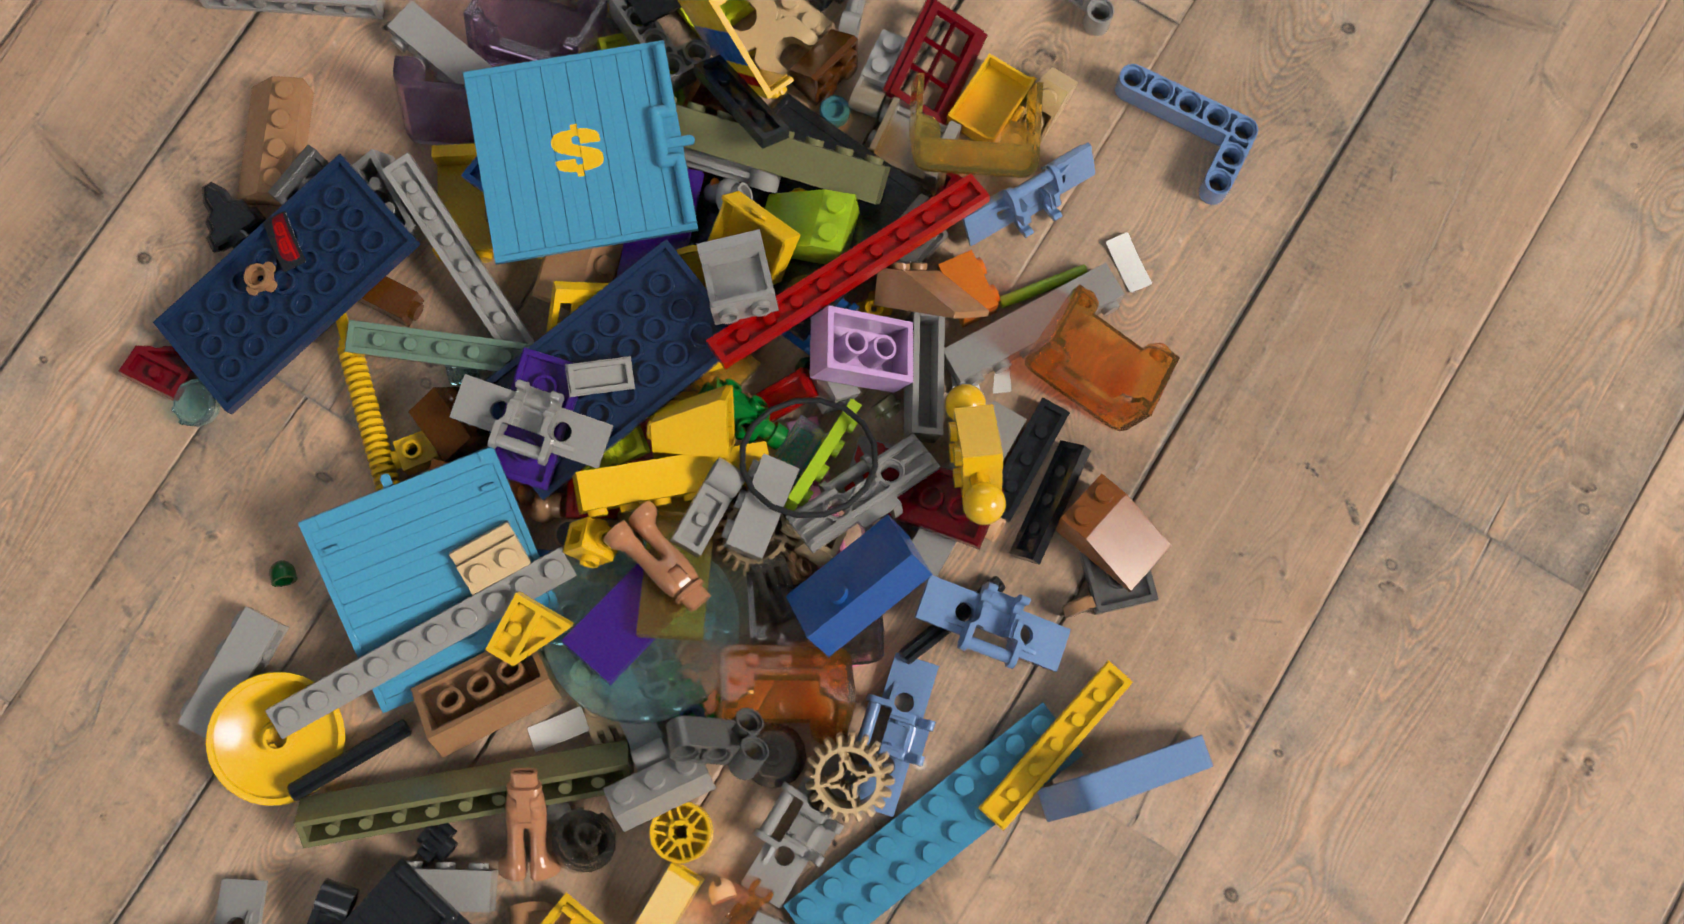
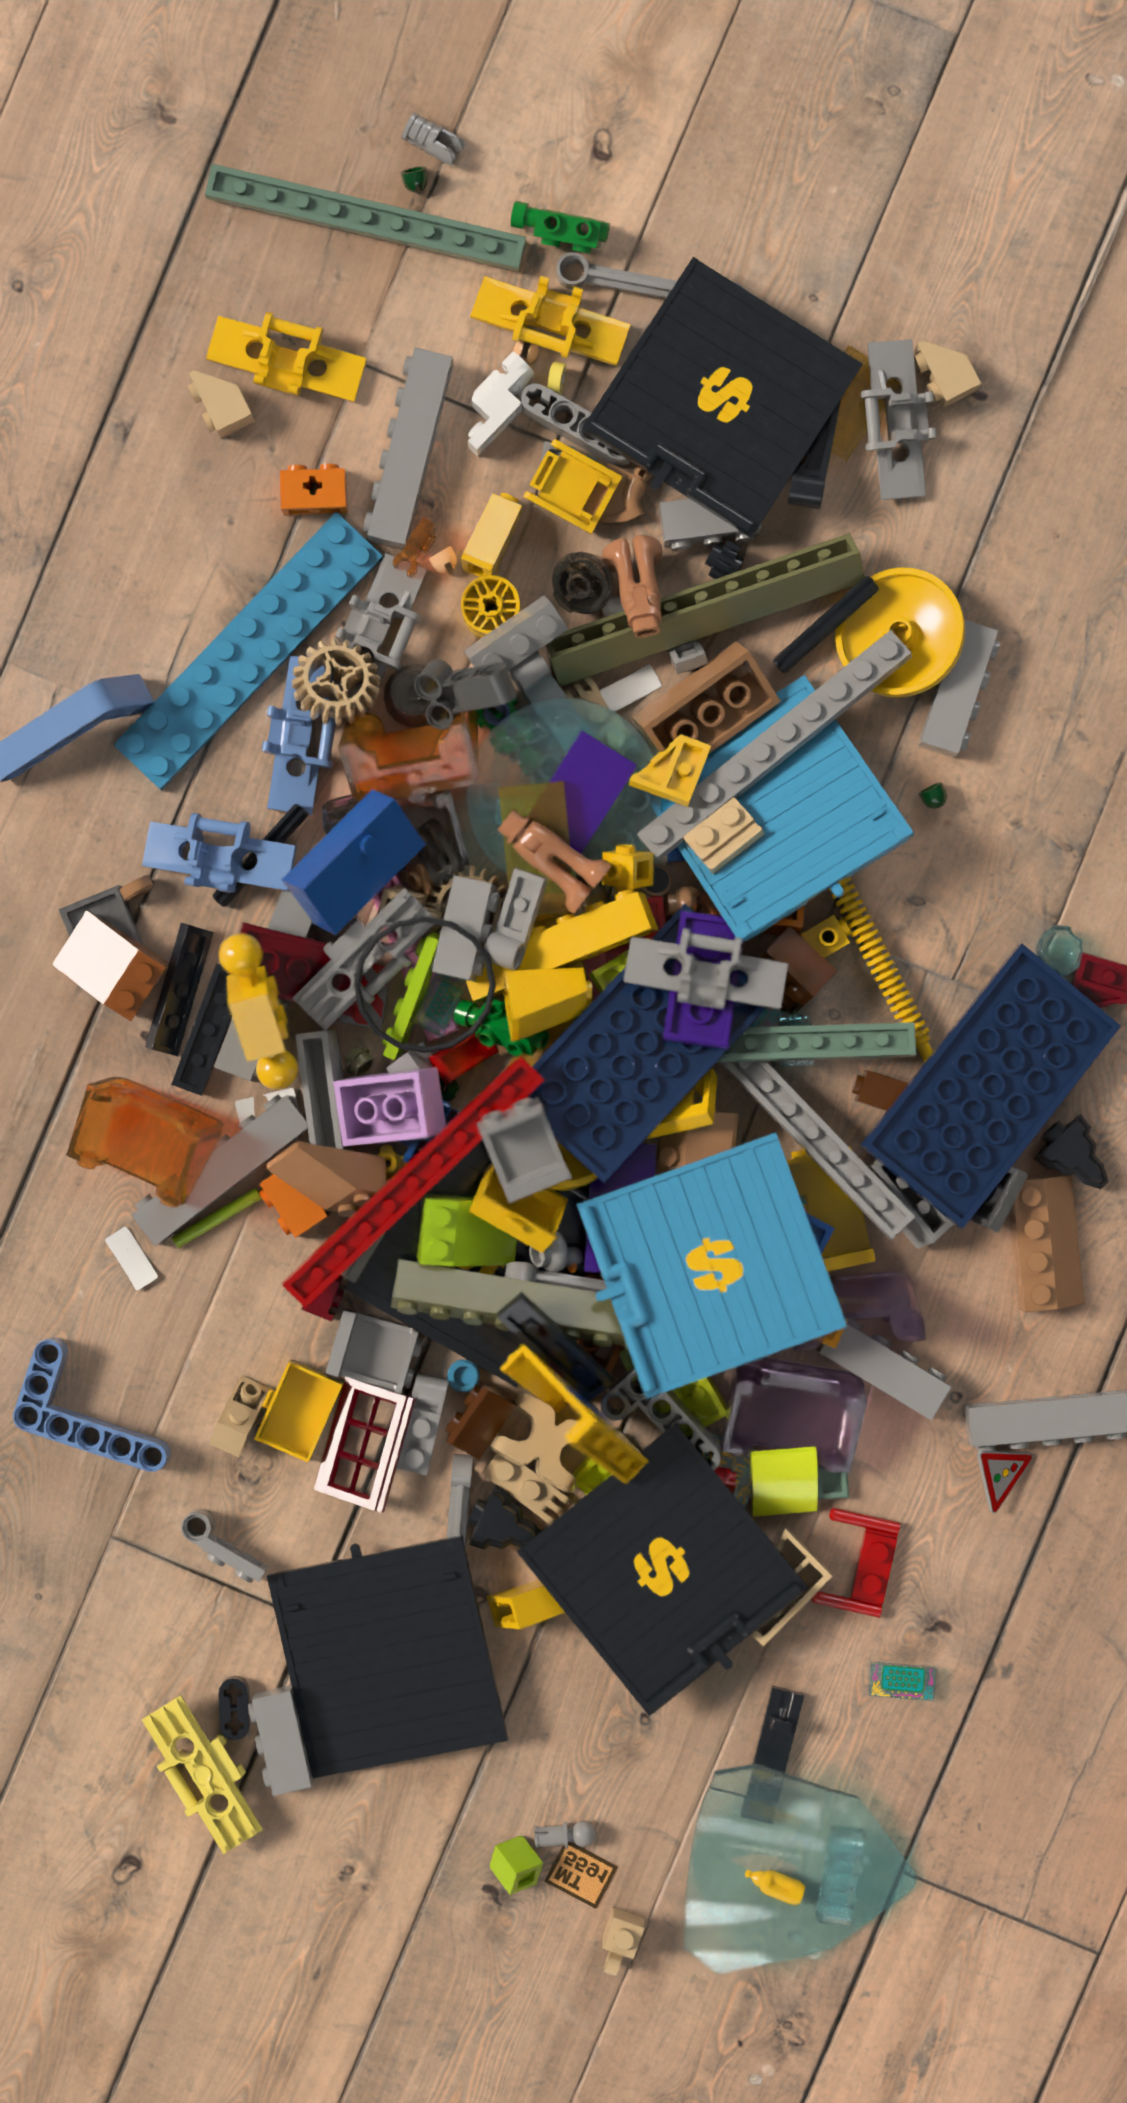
camera: 170 degrees right, 10 degrees up
medium nougat plate [244,262,278,296] -> none
sticker [264,211,306,272] -> none
light grey tile [565,356,635,397] -> none
clear yellow windscreen [909,73,1043,178] -> none
medium blue piece [962,142,1095,246] -> none
yellow tile [978,660,1133,831] -> none
none -> light grey plate [668,639,708,674]

